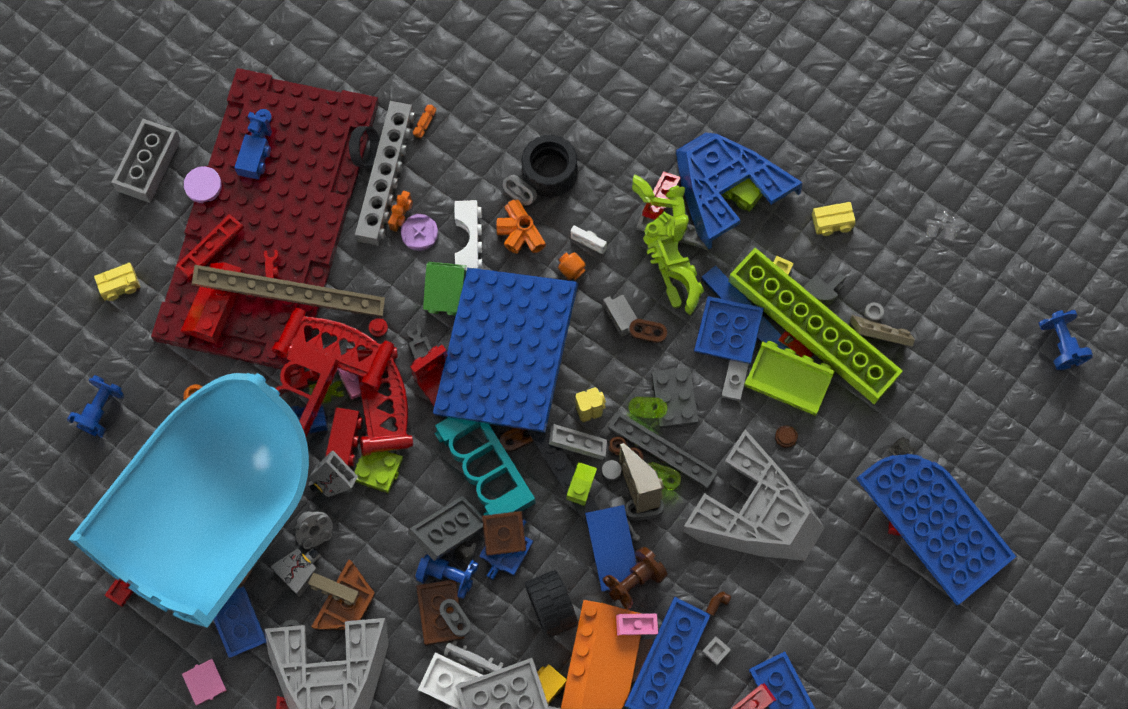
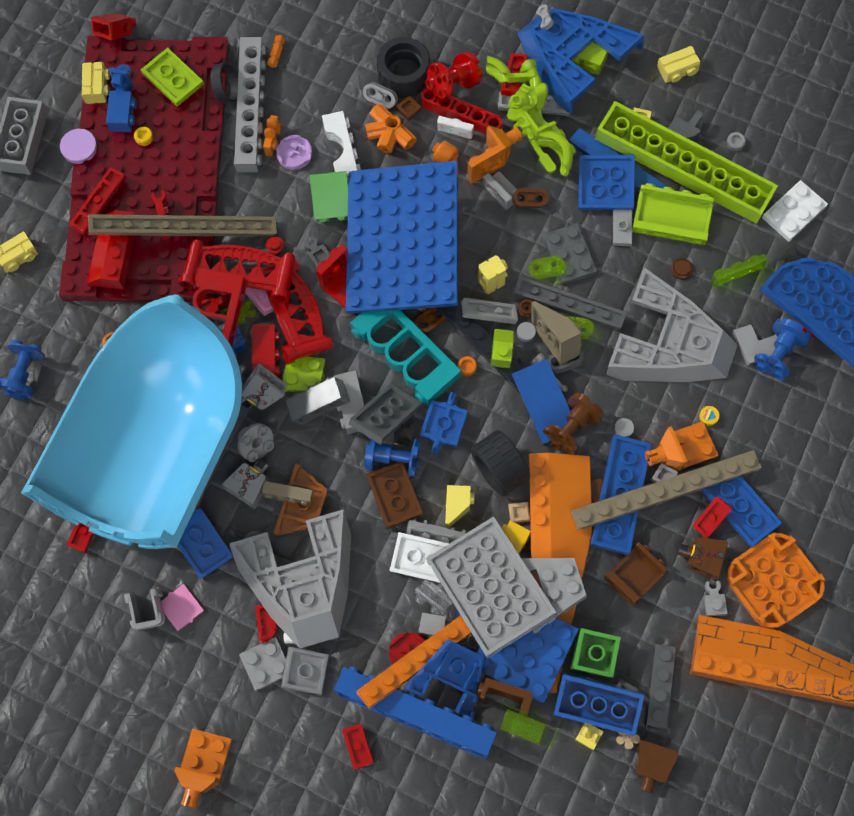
camera: 10 degrees left, 0 degrees up
dark grey plate [440,599,471,637] -> none
reddish brown plate [482,511,526,556] -> none
bright pink plate [616,614,658,636] -> none
reddish brown arm [705,591,731,616] -> none
red sticker [778,331,813,358] -> none
dark tan wing [850,315,915,347] -> none
clear hips [924,209,961,241] -> none
none -> light yellow brick [82,62,110,104]
none -> red torso [91,13,136,40]
none -> light grey piece [124,587,166,630]
none -> yellow tile [134,127,153,146]
none -> lime plate [141,47,204,107]
none -> dark grey brick [286,377,350,425]
none -> light grey brick [333,370,364,434]
none -> reddish brown plate [396,95,422,121]
none -> red beam [421,88,502,136]
none -> red piece [425,52,483,99]
none -> light yellow slope [445,485,474,528]
none -> orange tile [458,356,477,376]
none -> orange plate [468,126,523,185]
none -> tan tile [508,502,530,524]
none -> light grey piece [536,5,554,30]
none -> dark tan plate [571,450,762,531]
none -> light grey tile [614,418,634,438]
none -> orange plate [645,421,719,472]
none -> yellow tile [699,406,719,426]
none -> clear neon green plate [711,254,768,287]
none -> light grey tile [732,324,777,366]
none -> blue piece [754,318,811,381]
none -> white plate [762,180,828,242]

